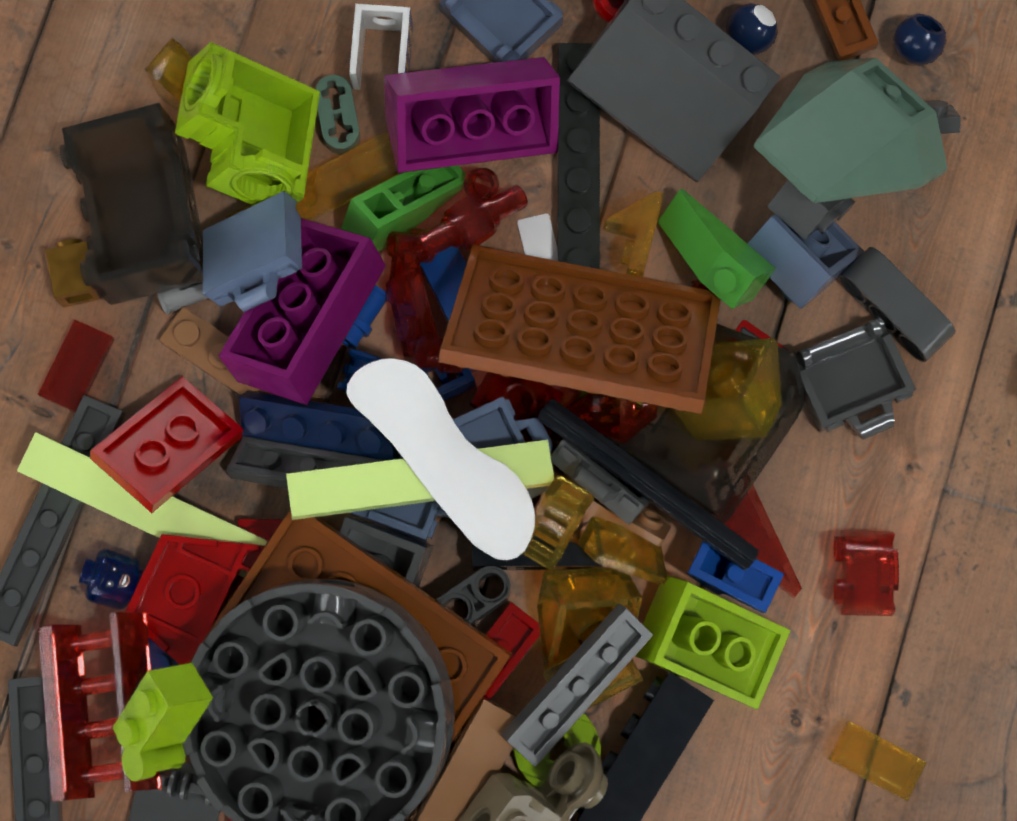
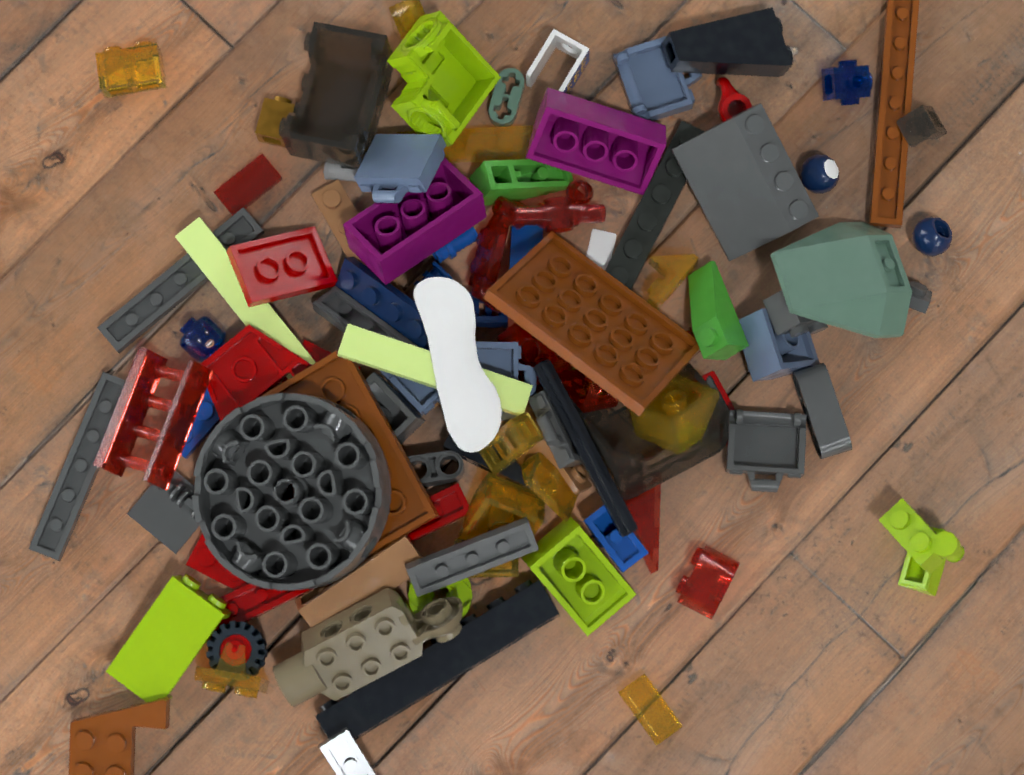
camera: 30 degrees right, 0 degrees up
lime hinge [112,663,213,781] -> none

